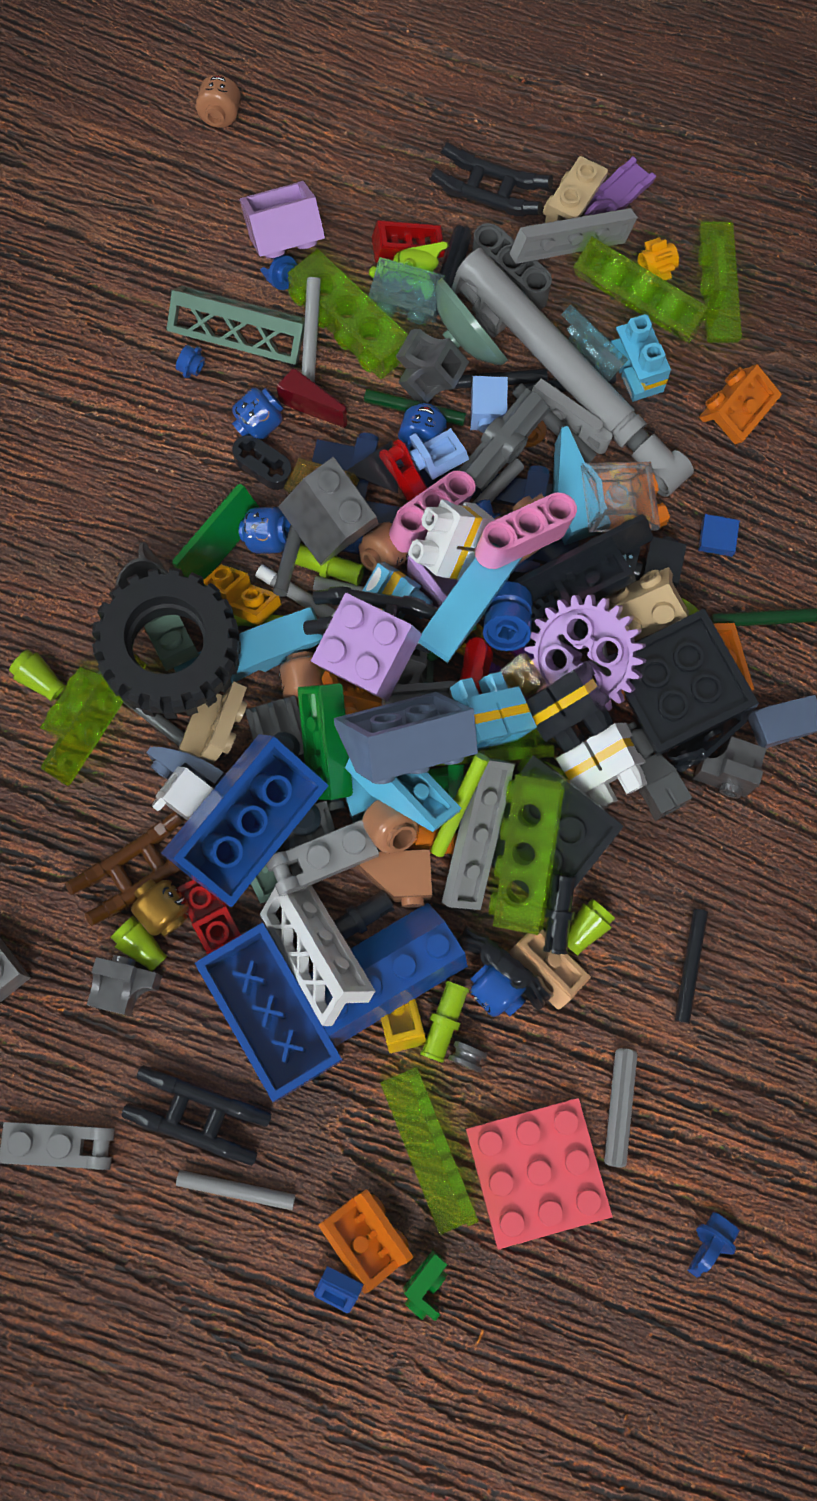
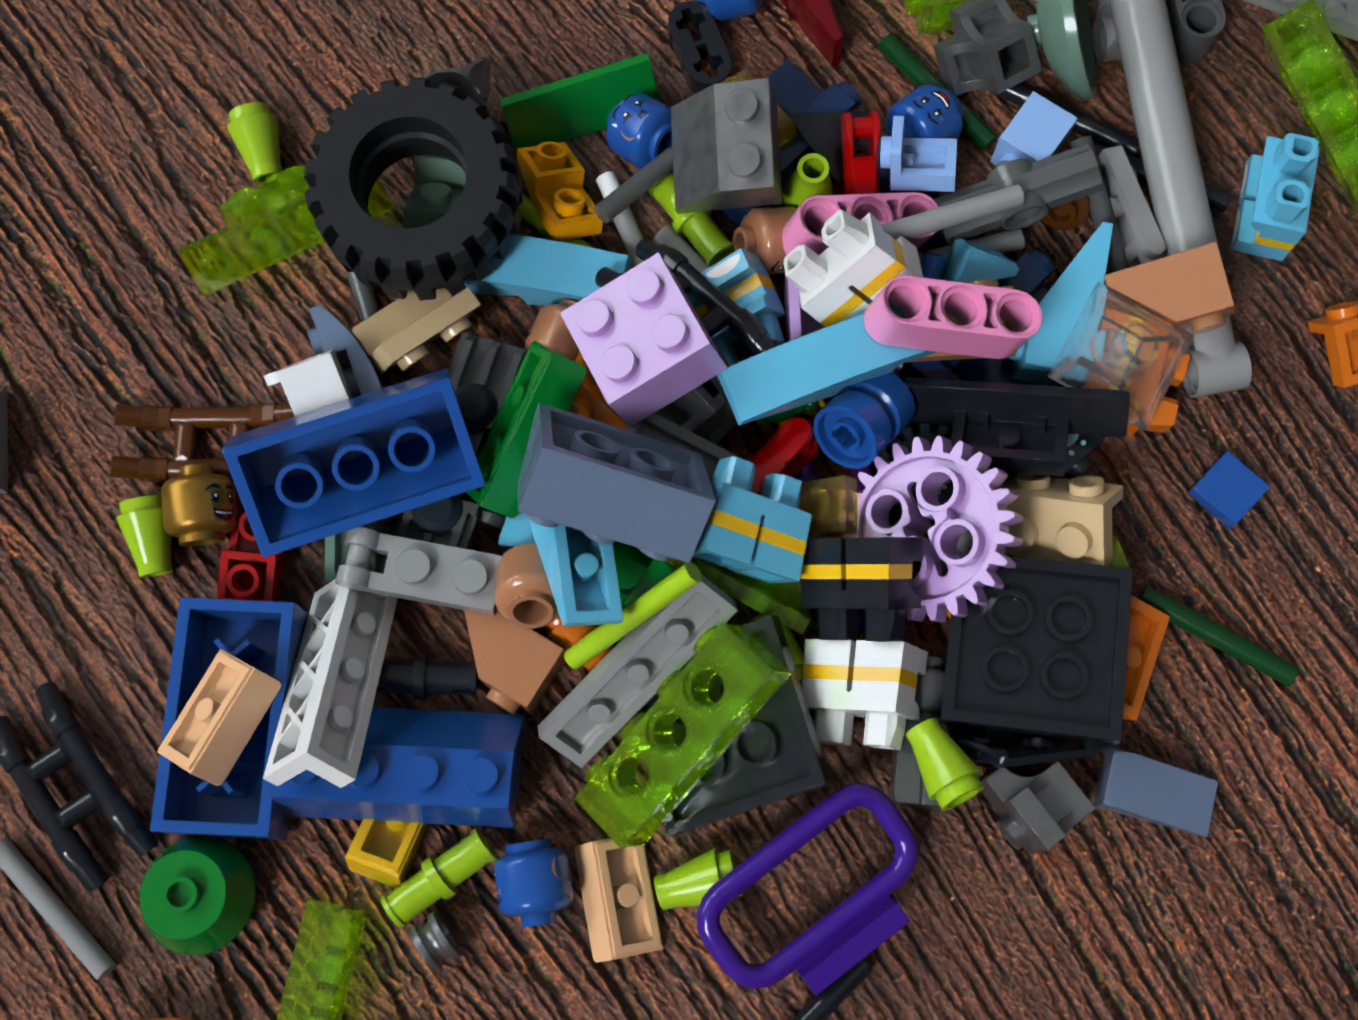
camera: 40 degrees right, 0 degrees up
flat silver brick [87,955,162,1017] -> none
black piece [457,926,554,1010] -> none
black pin [543,874,576,954] -> none
clear light blue bracket [561,304,628,382] -> none
black brick [639,536,687,588] -> none
none -> green cone [139,836,256,955]
none -> light nougat slope [157,649,281,786]
none -> dark purple bar [697,783,918,996]
none -> lime cone [782,153,834,208]
none -> light grey piece [881,184,1025,240]
none -> lime cone [906,718,984,811]
none -> medium azure slope [943,238,1019,283]
none -> nougat slope [1104,241,1235,334]

